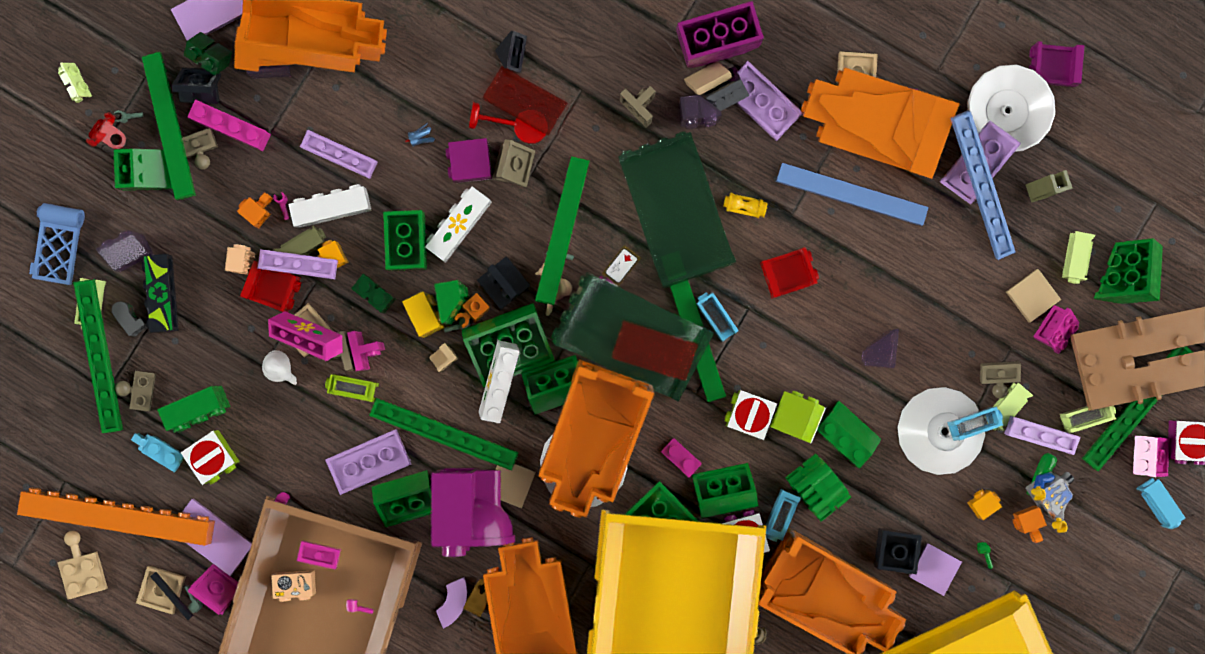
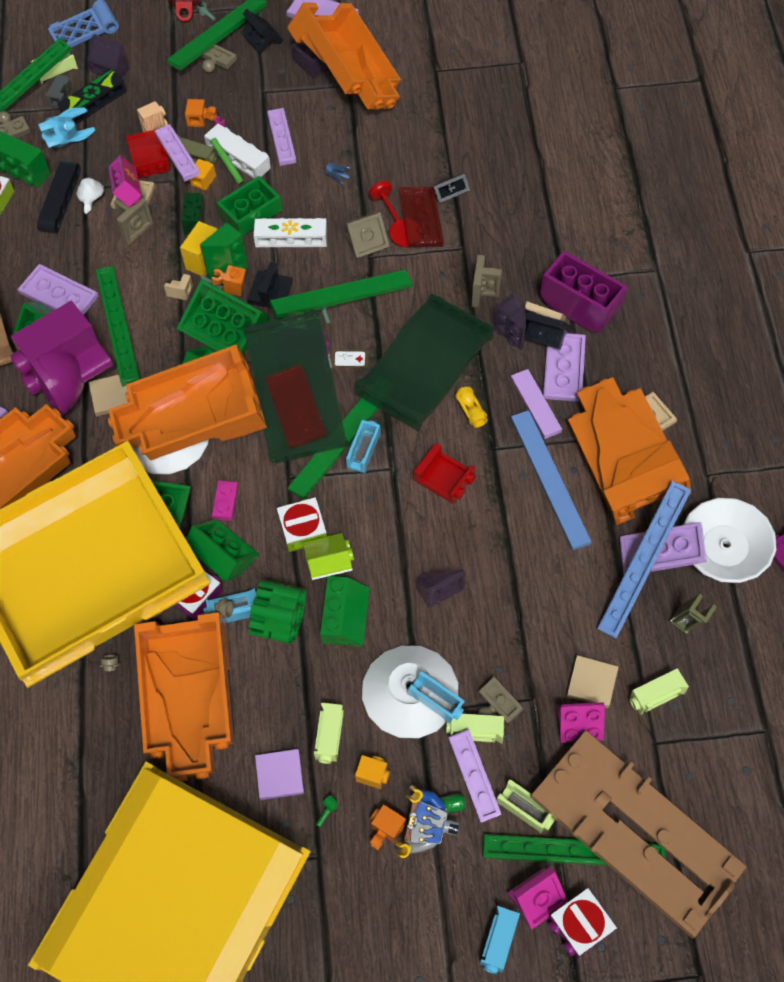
camera: 50 degrees right, 25 degrees down
green slope [114,149,173,191] -> none
dark green piece [183,32,232,76] -> none
dark pink brick [188,100,271,151] -> none
lime window [325,374,379,402] -> none
dark pink bracket [347,331,385,371] -> none
magenta piece [446,138,492,183] -> none
white brick [479,340,520,423] -> none
black brick [874,528,922,575] -> none
green wedge [1094,238,1163,304] -> none
none -> black beam [37,161,80,233]
none -> medium azure piece [38,108,95,148]
none -> bright green bar [210,138,244,185]
none -> dark tan plate [215,598,234,618]
none -> yellowish green window [314,703,344,764]
none -> lavender tile [511,369,562,439]

